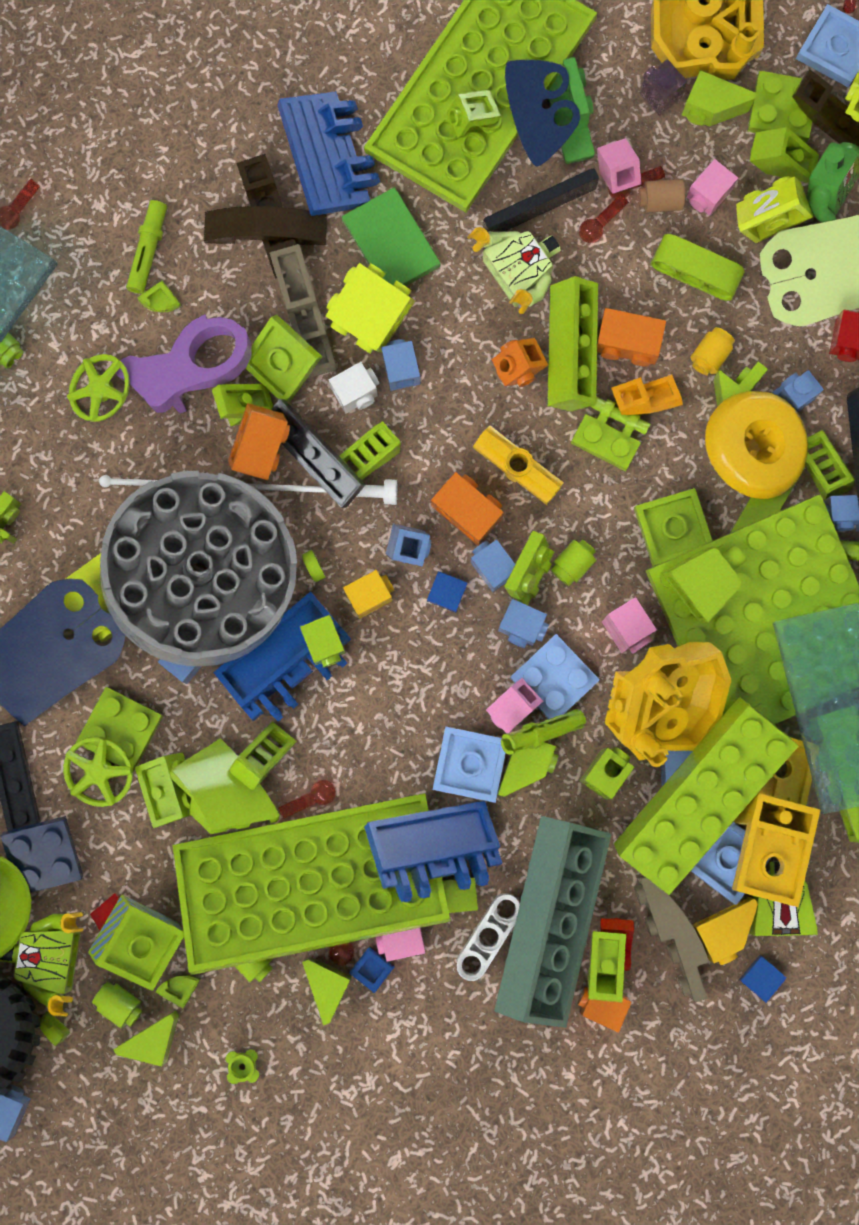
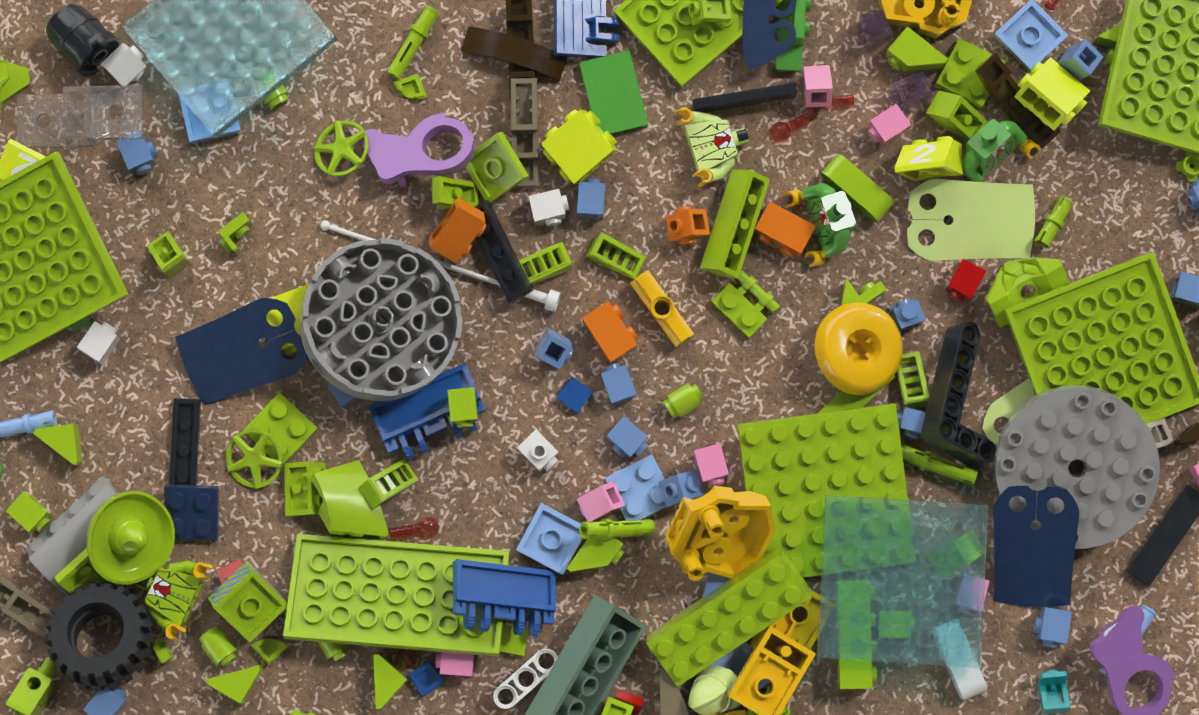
camera: 15 degrees right, 0 degrees up
lime tile [301,550,326,582] -> none
yellow brick [343,570,395,619] -> none
lime plate [504,531,555,606] -> none
lime brick [579,747,634,800] -> none
light orange slope [611,374,683,415] -> none
lime plate [634,488,712,567] -> none
medium nougat brick [638,179,685,213] -> none
lime torso [662,546,746,622] -> none
yellow brick [690,327,735,375] -> none
none -> white brick [517,429,559,472]
none -> lime slope [586,232,646,280]
none -> medium blue brick [659,469,705,507]
none -> yellowish green piece [688,665,739,715]
none -> bright green torso [783,183,856,267]
none -> brick [890,71,933,111]

